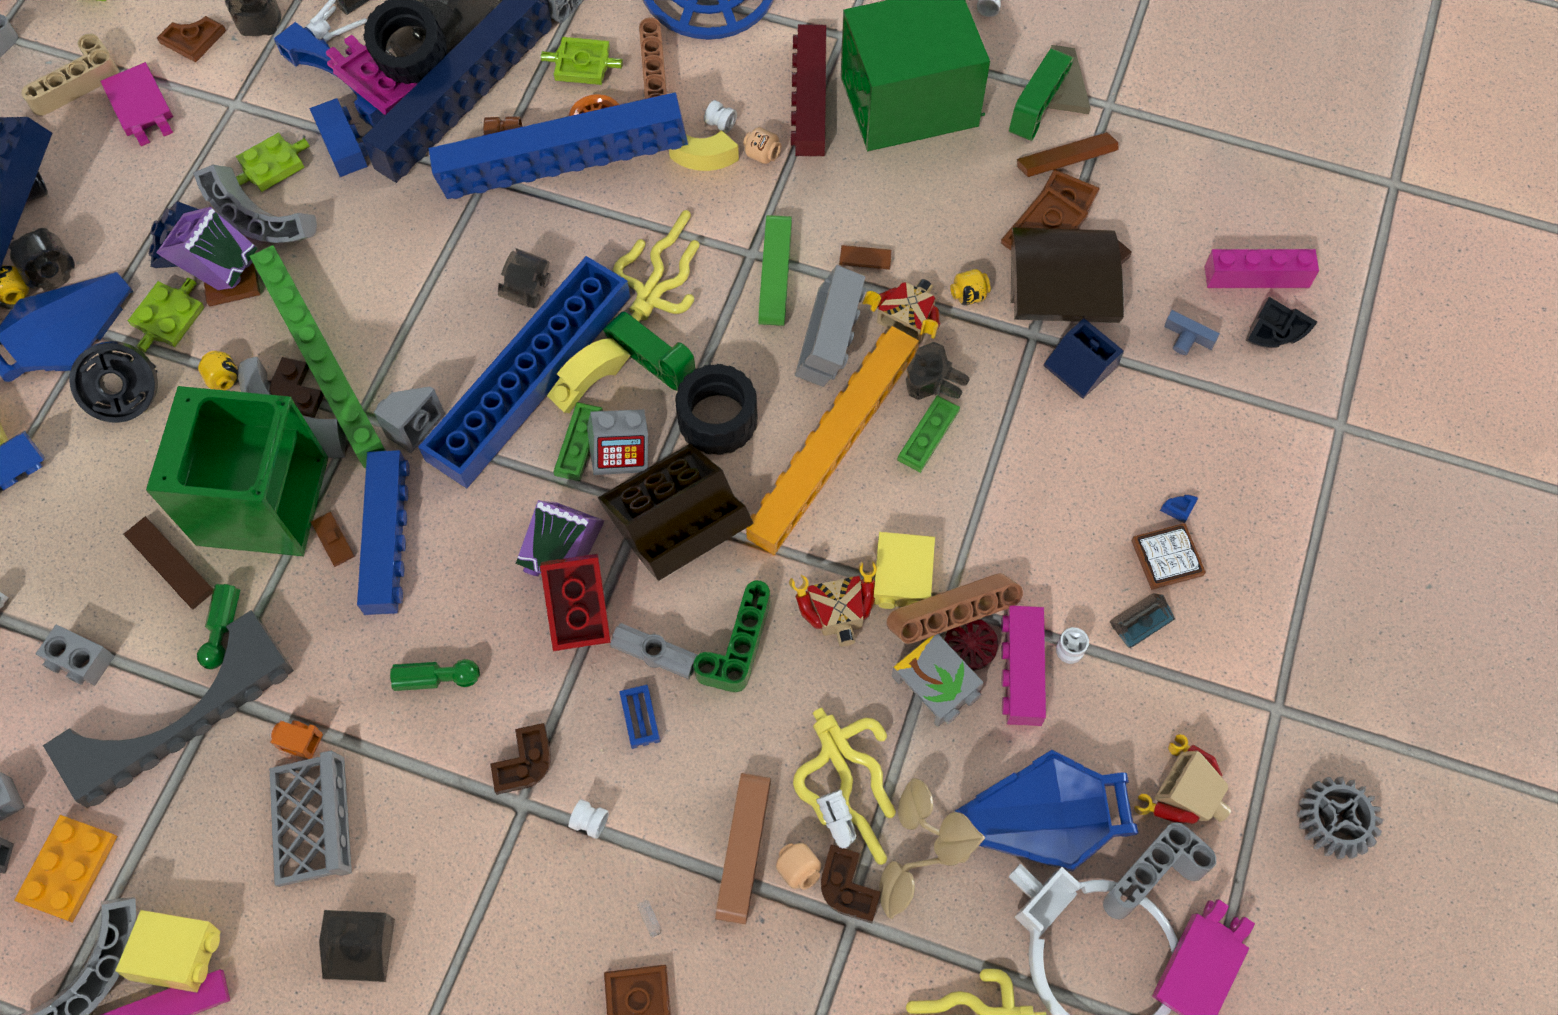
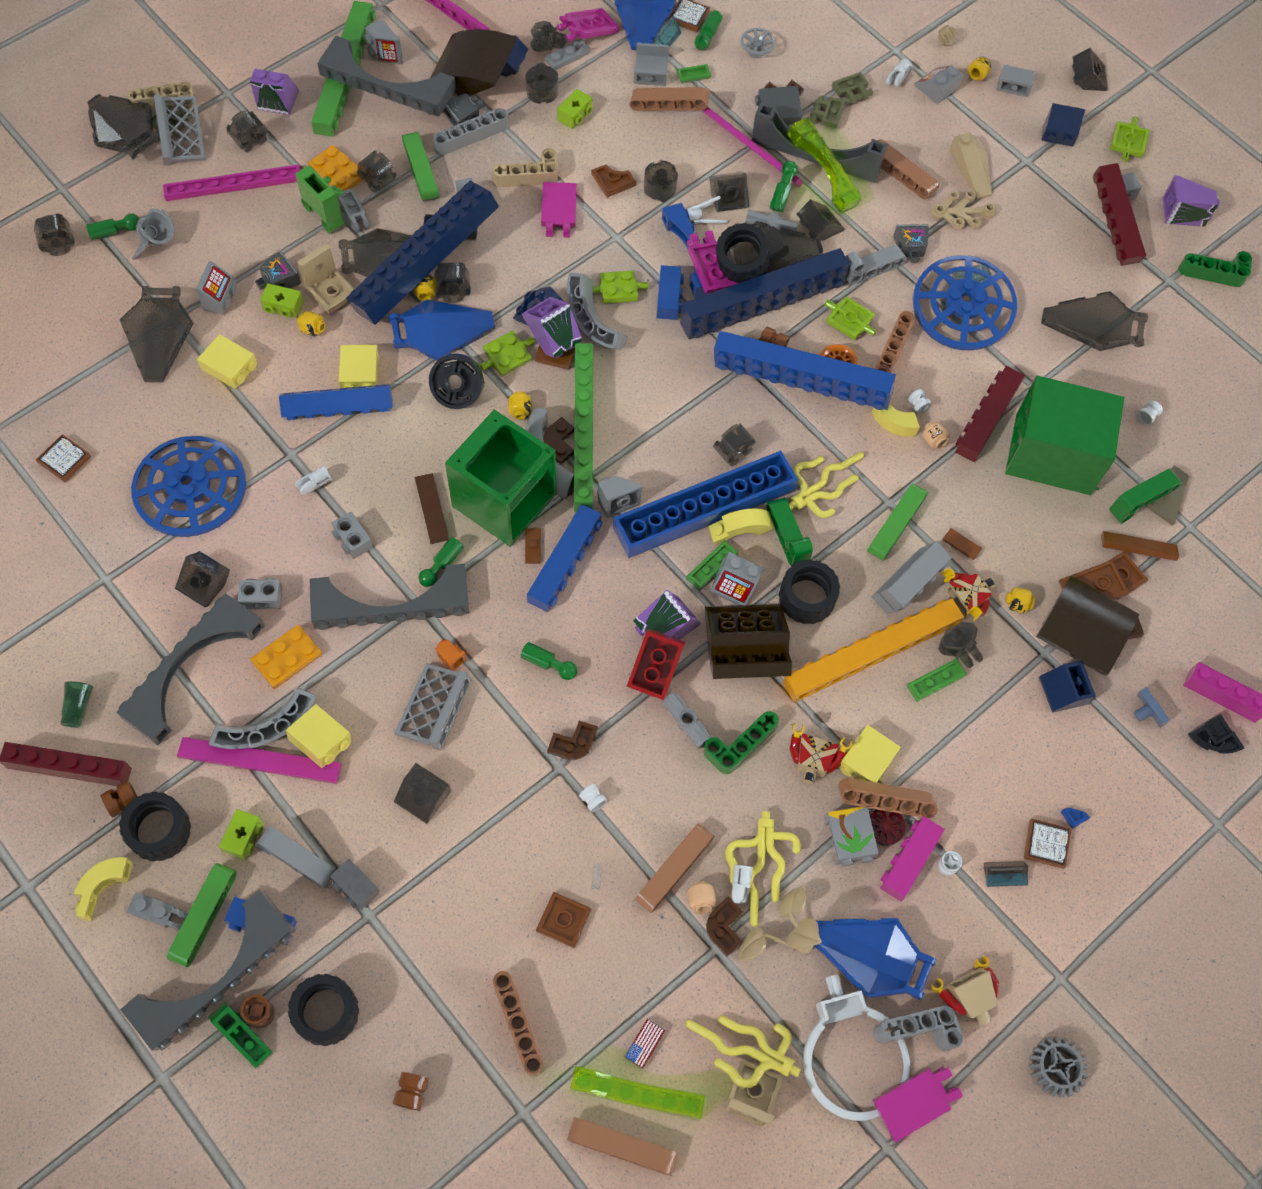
camera: 25 degrees right, 0 degrees up
blue tile [619,684,660,749] -> none

